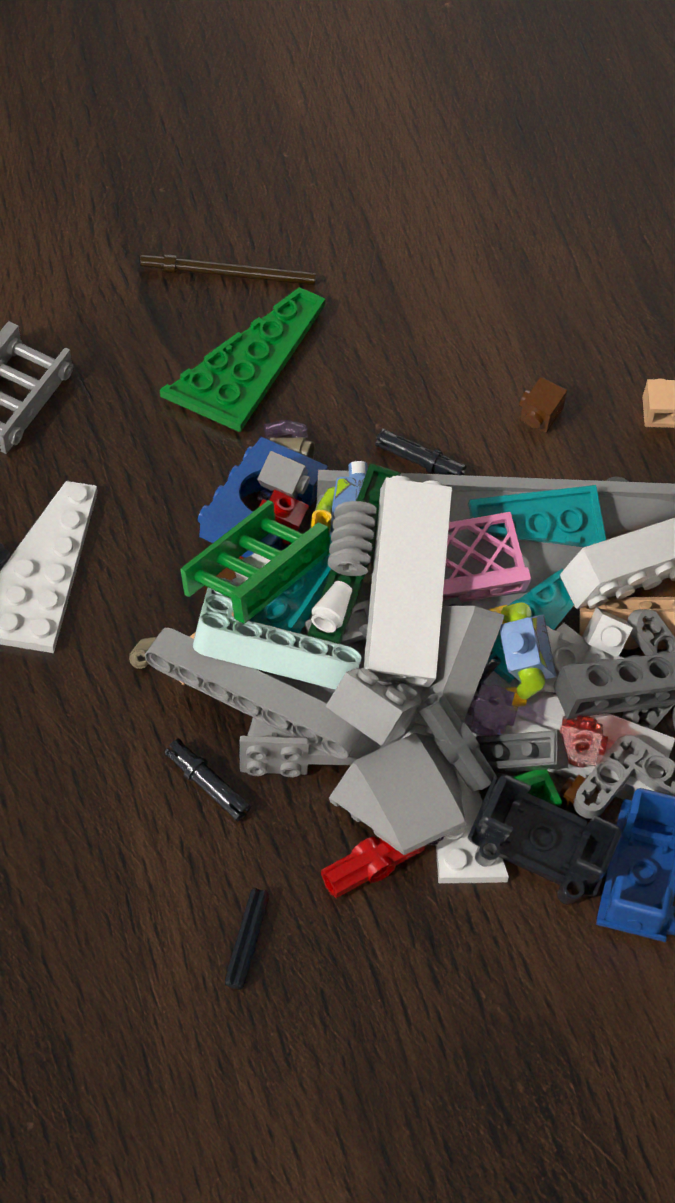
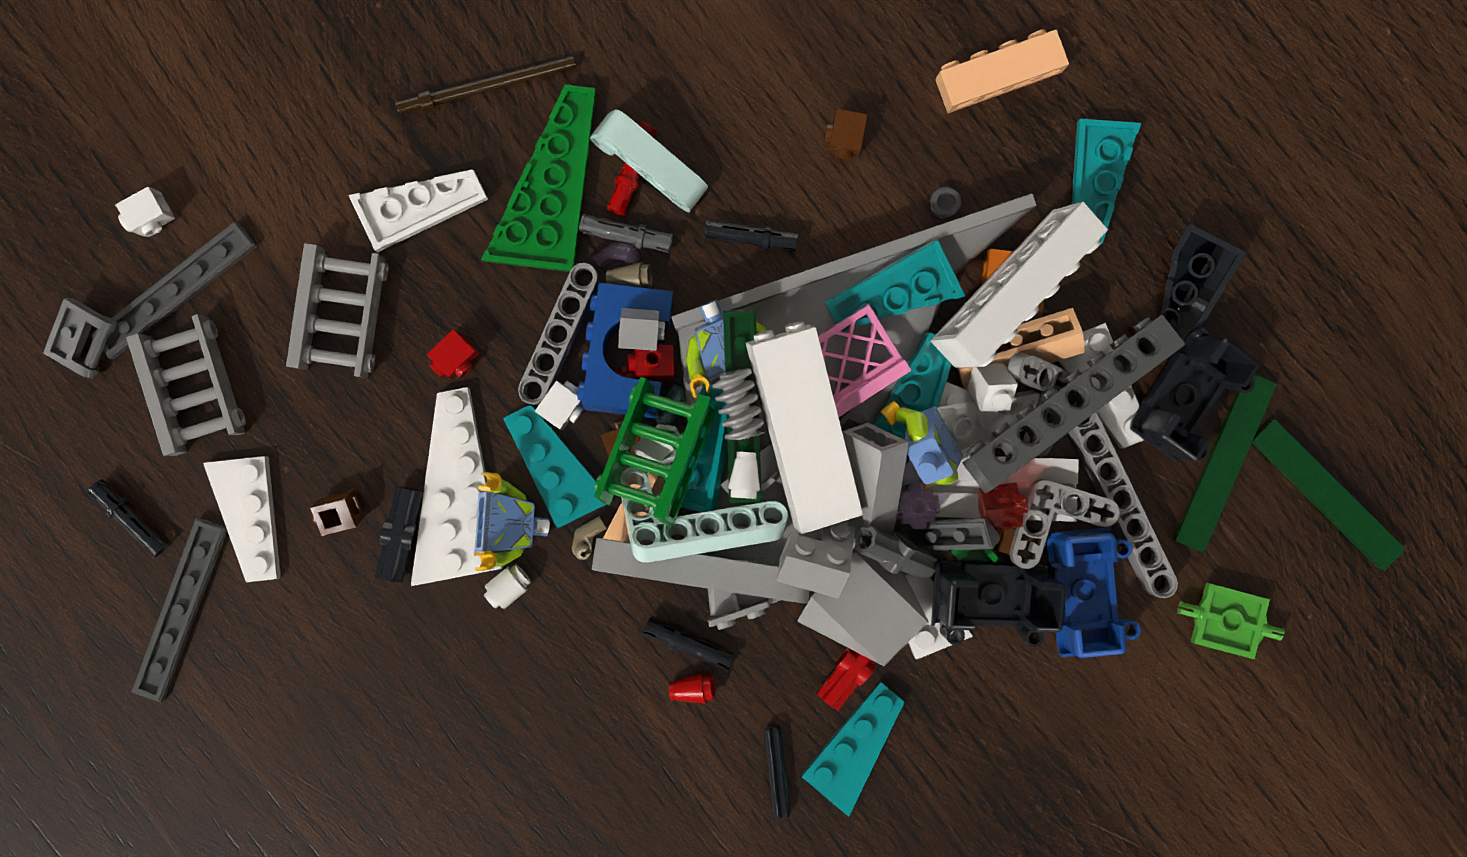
camera: 20 degrees left, 30 degrees up
none -> white wing [349,170,488,252]
none -> red brick [426,329,480,379]
none -> torso [474,472,550,571]
none -> white brick [484,564,532,609]
none -> teal wing [503,405,613,528]
none -> light grey beam [518,263,600,405]
none -> white brick [535,381,584,430]
none -> dark grey pin [579,214,673,253]
none -> light aqua beam [590,110,708,212]
none -> red pin [606,122,657,216]
none -> red cone [669,673,716,704]
none -> teal wing [801,680,905,817]

